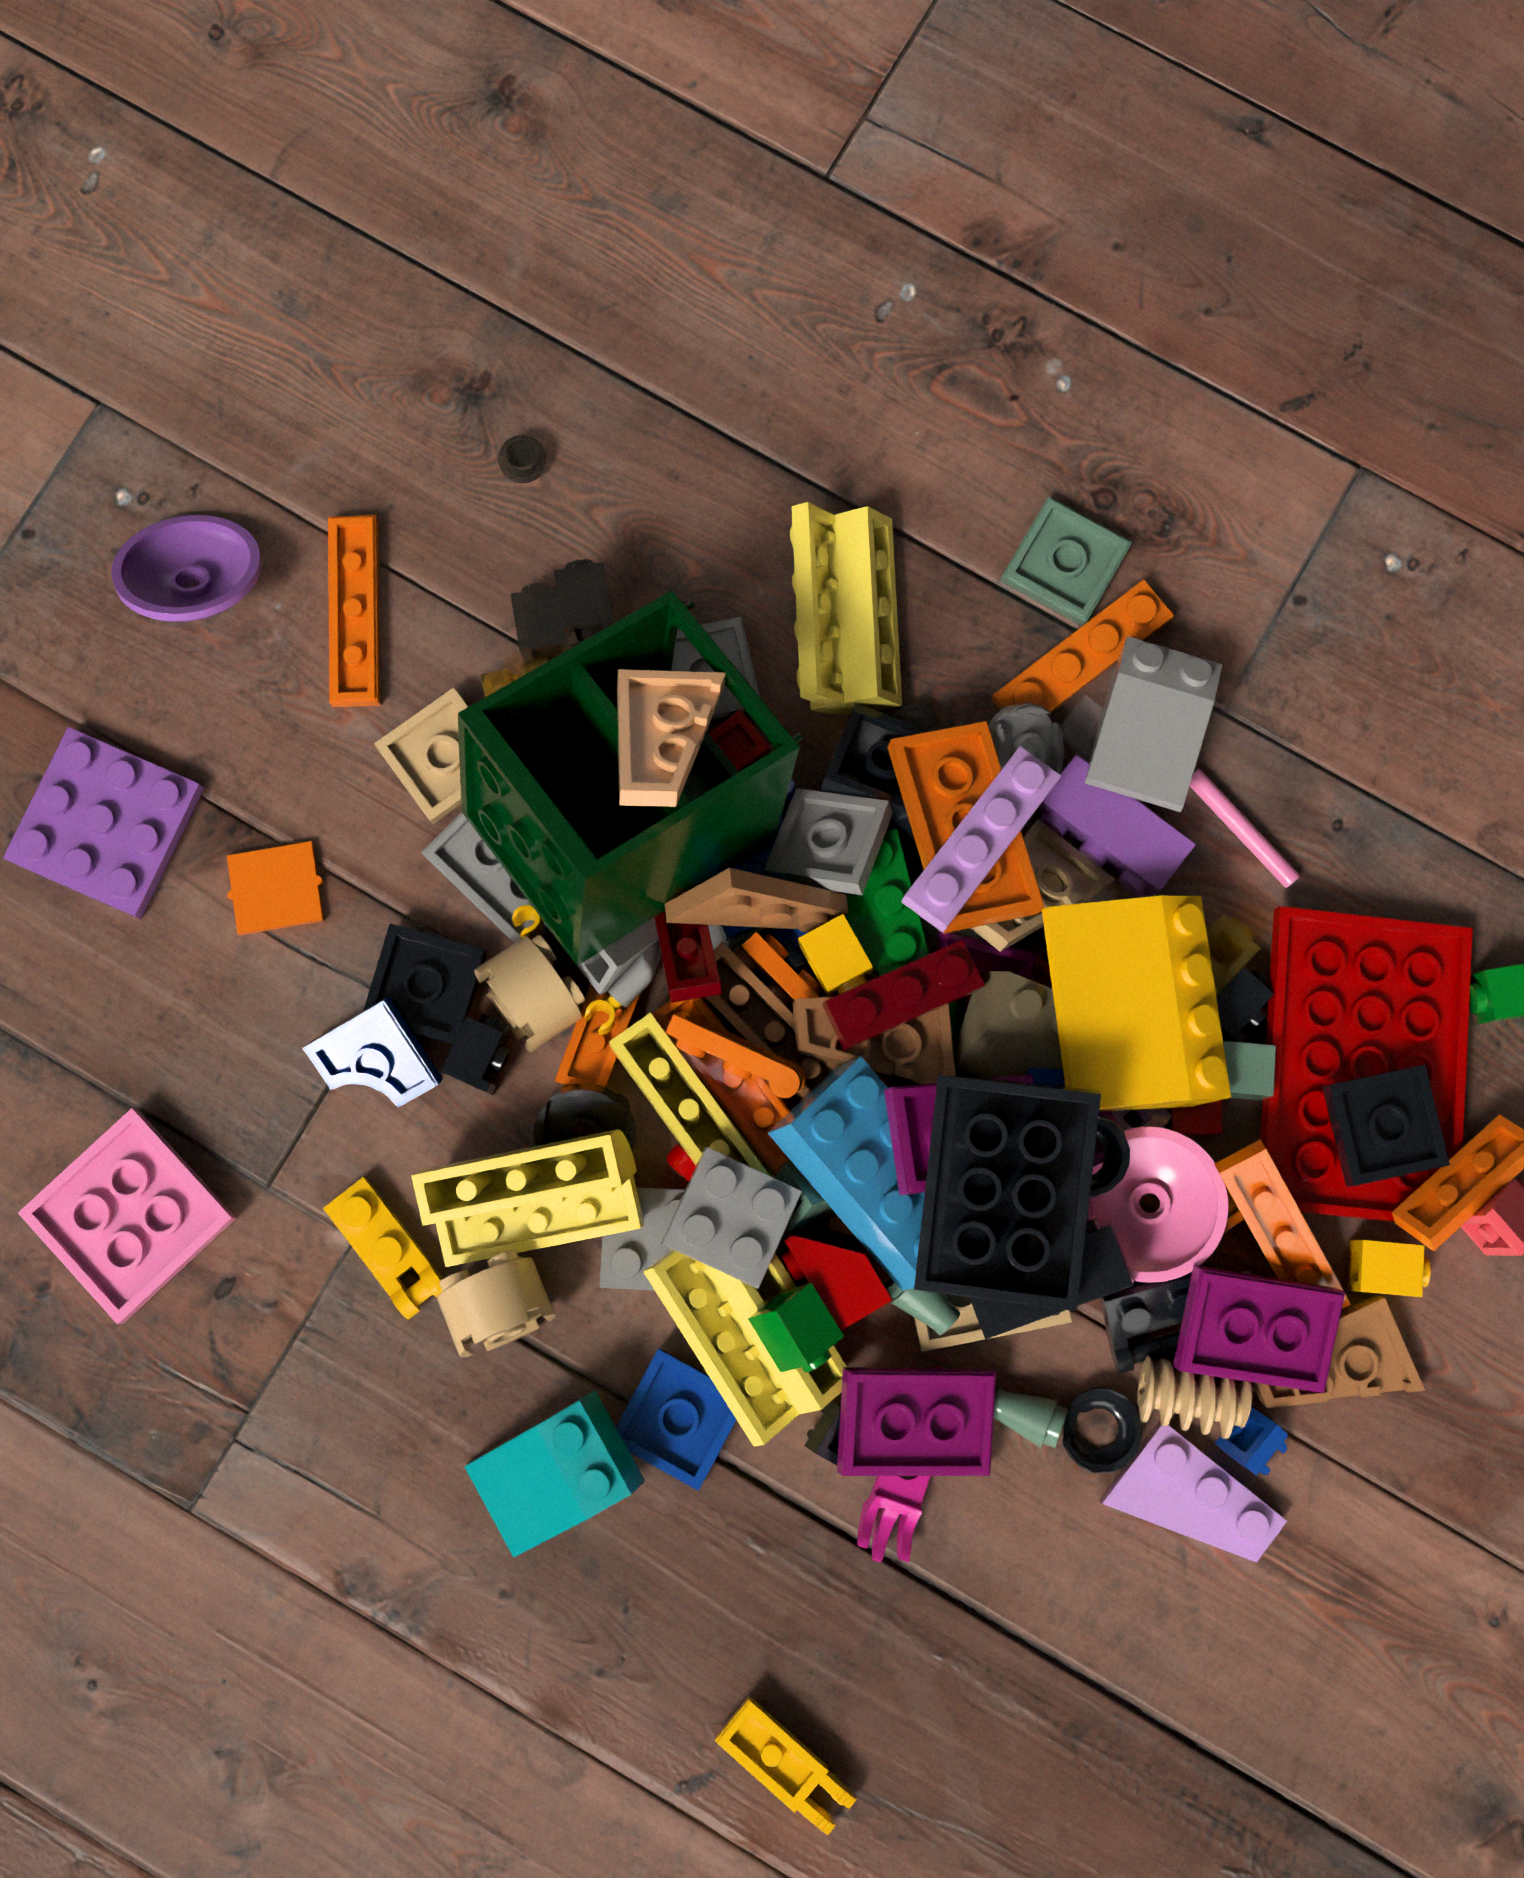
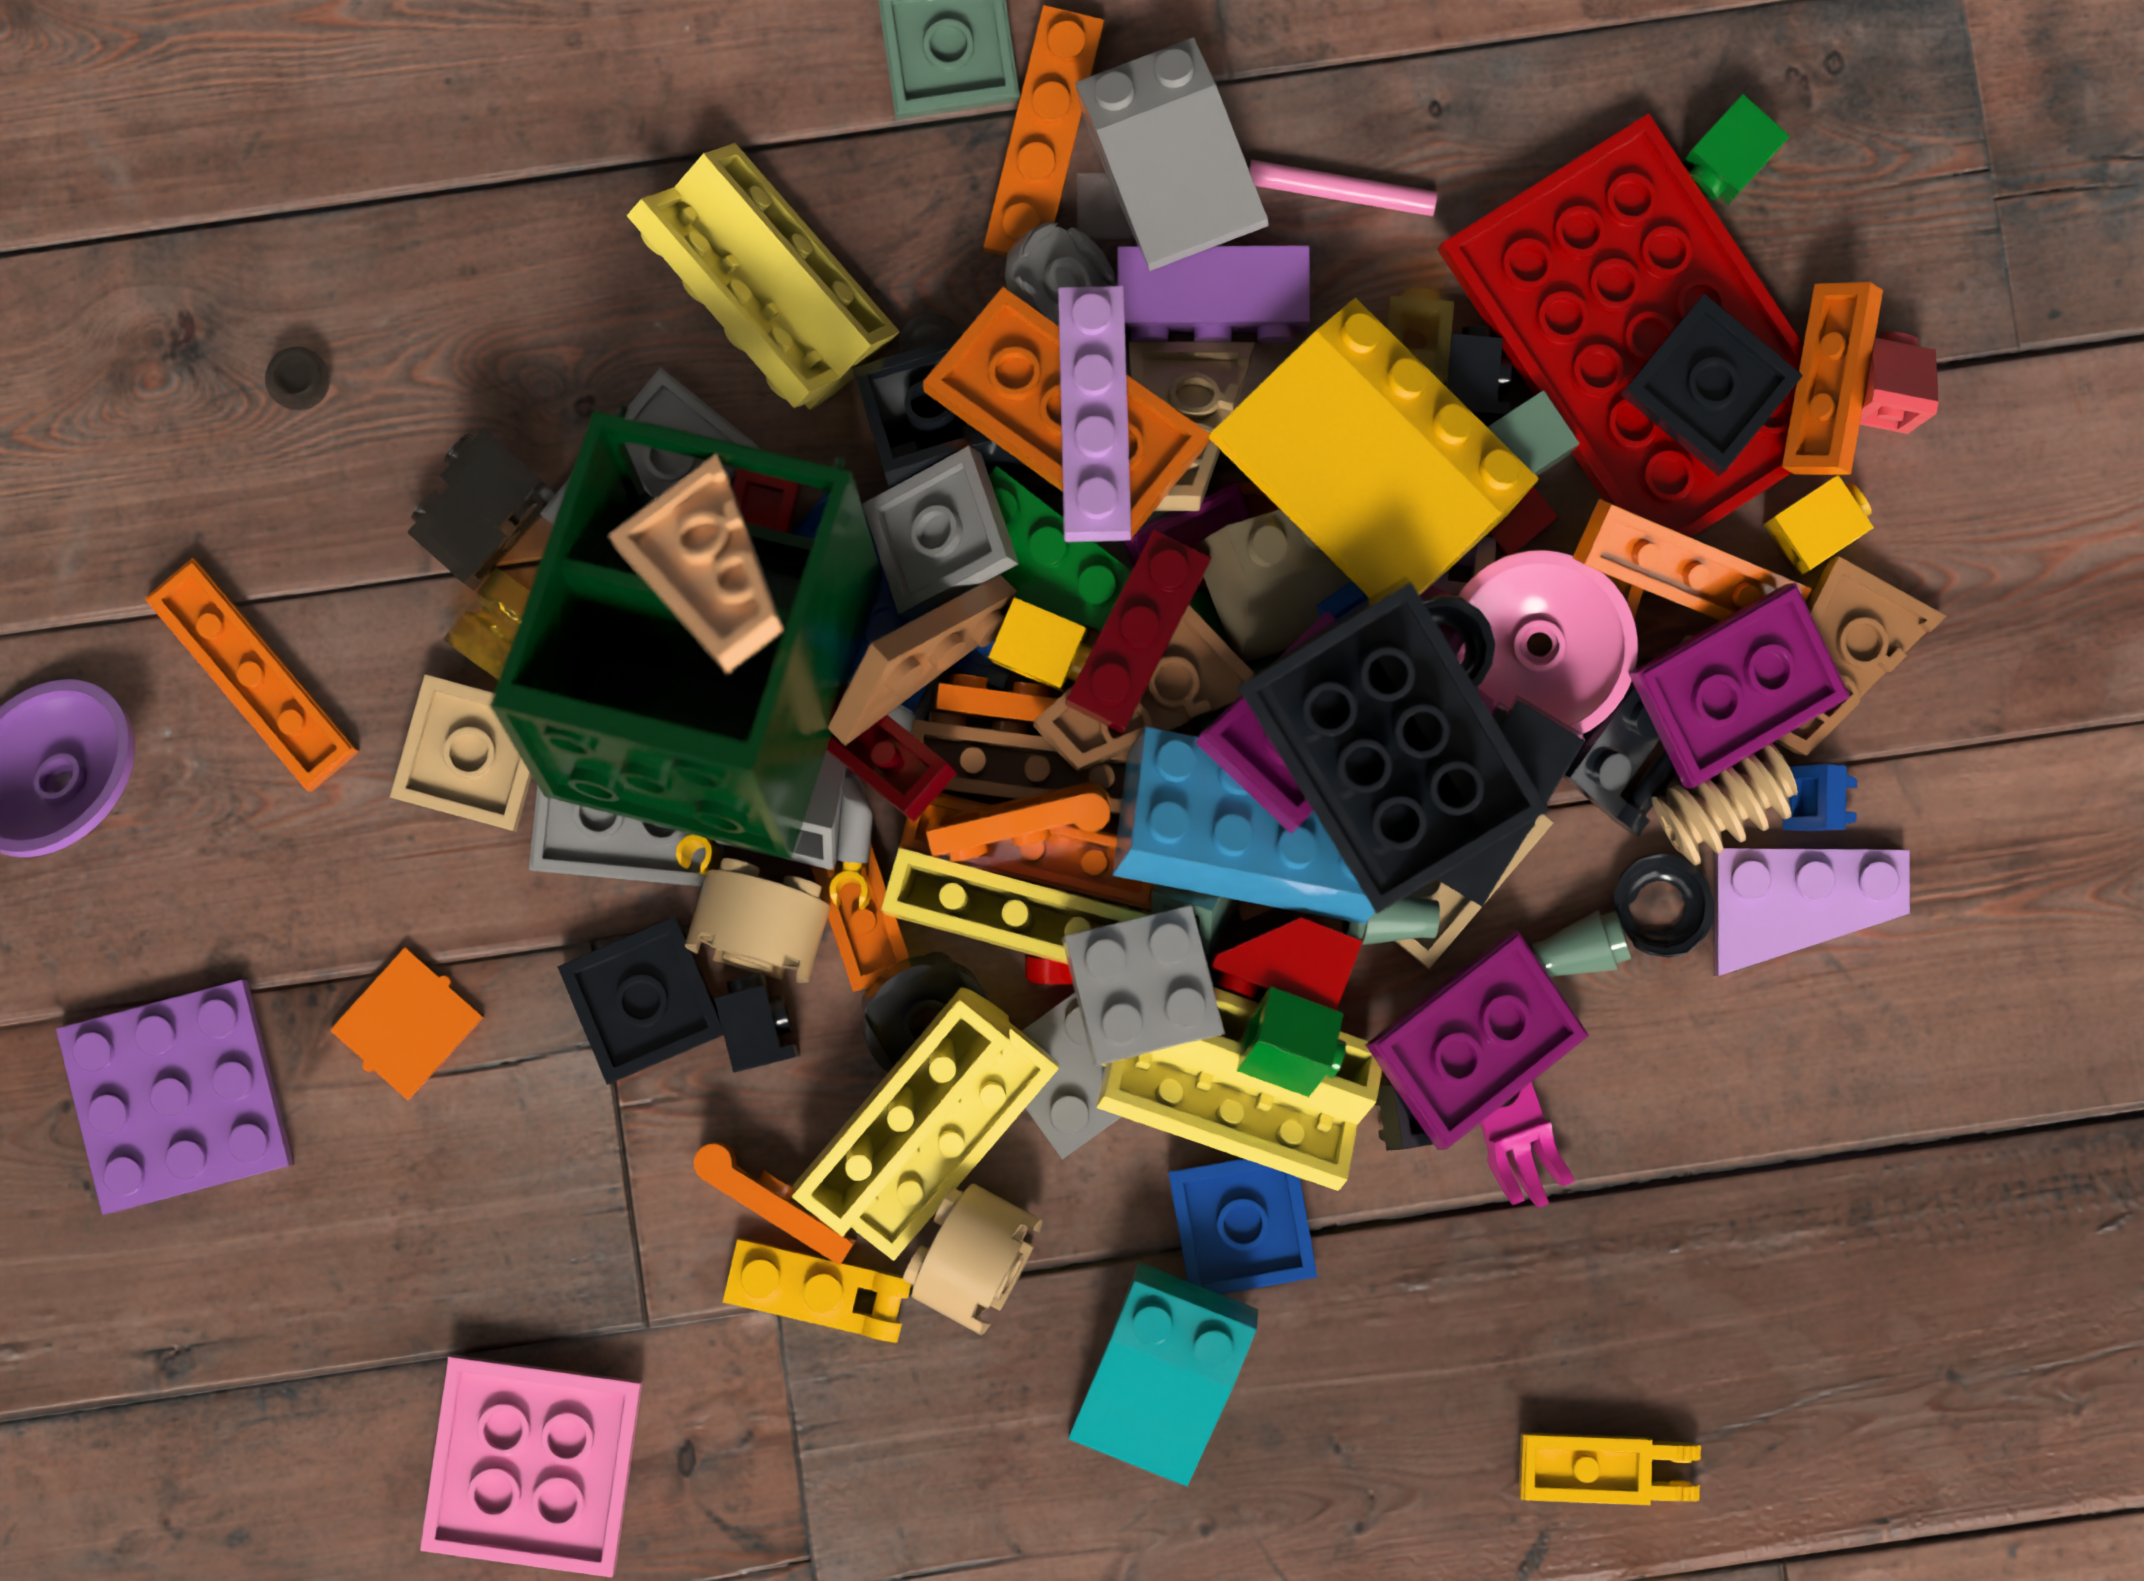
camera: 40 degrees left, 5 degrees up
tile [303,996,443,1107] -> none
none -> orange plate [694,1141,857,1266]

